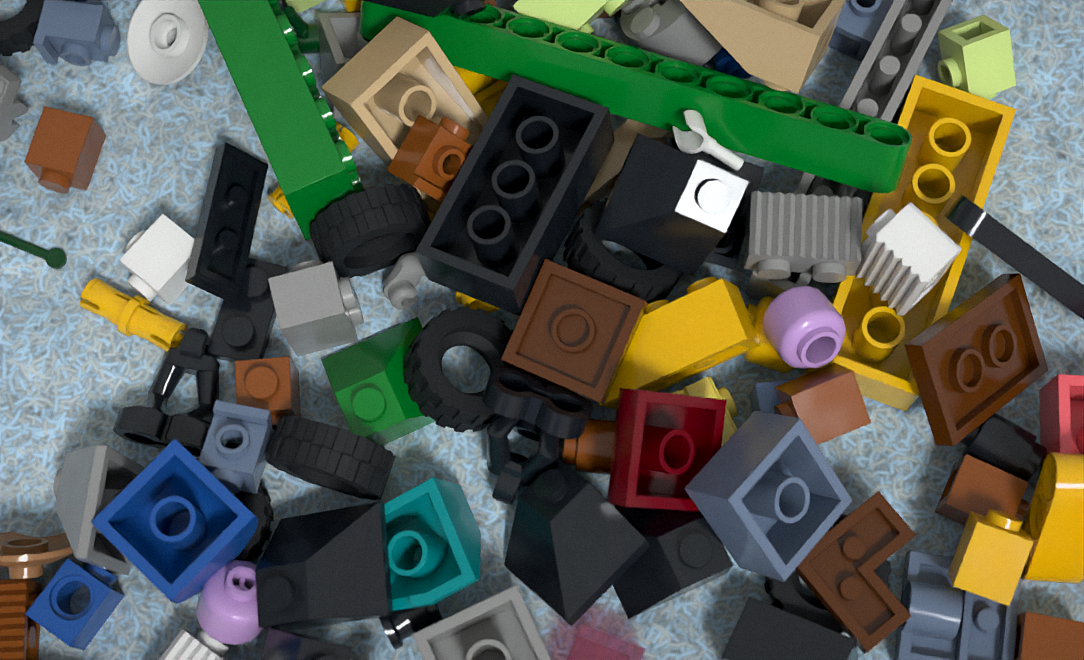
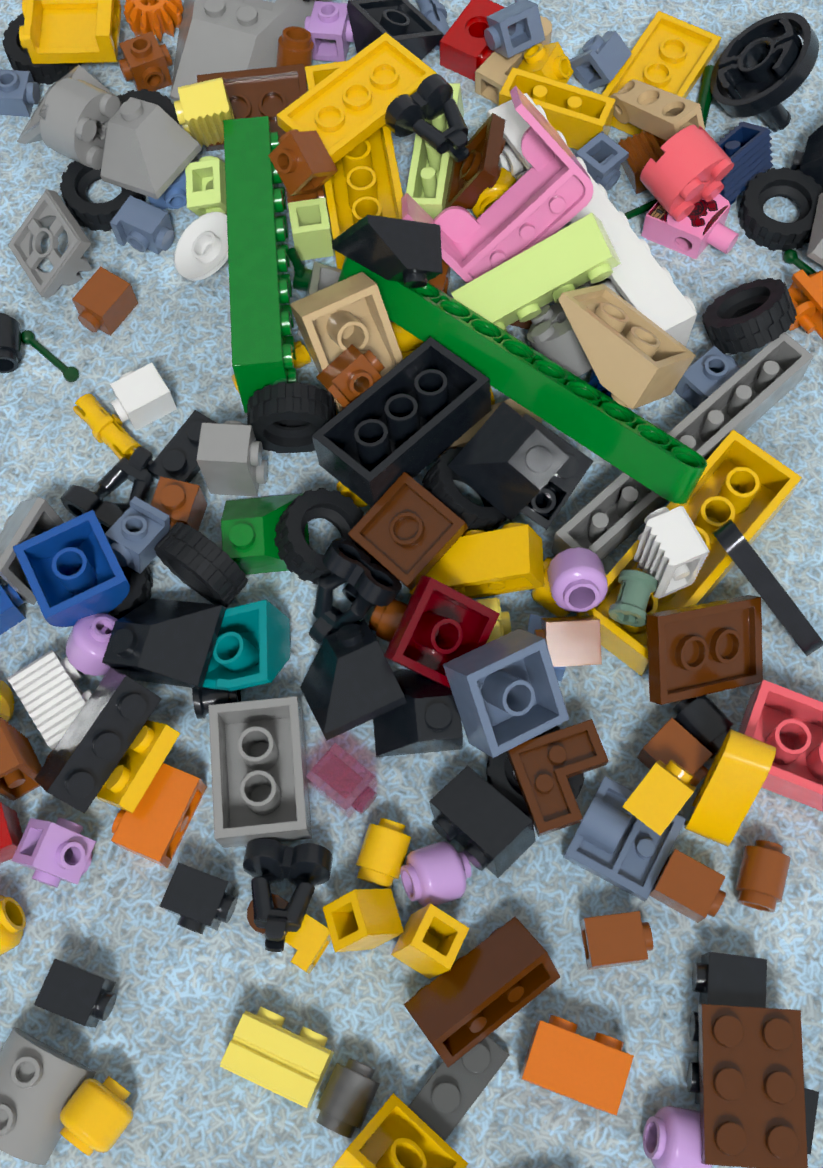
camera: 20 degrees right, 5 degrees down
black tile [185,142,268,302] -> none
light grey arm [383,251,426,309] -> none
white hand [672,110,744,171] -> none
light grey brick [744,191,862,283] -> none
yellowish green brick [938,14,1016,100] -> none
none -> sand green bush [608,569,658,627]

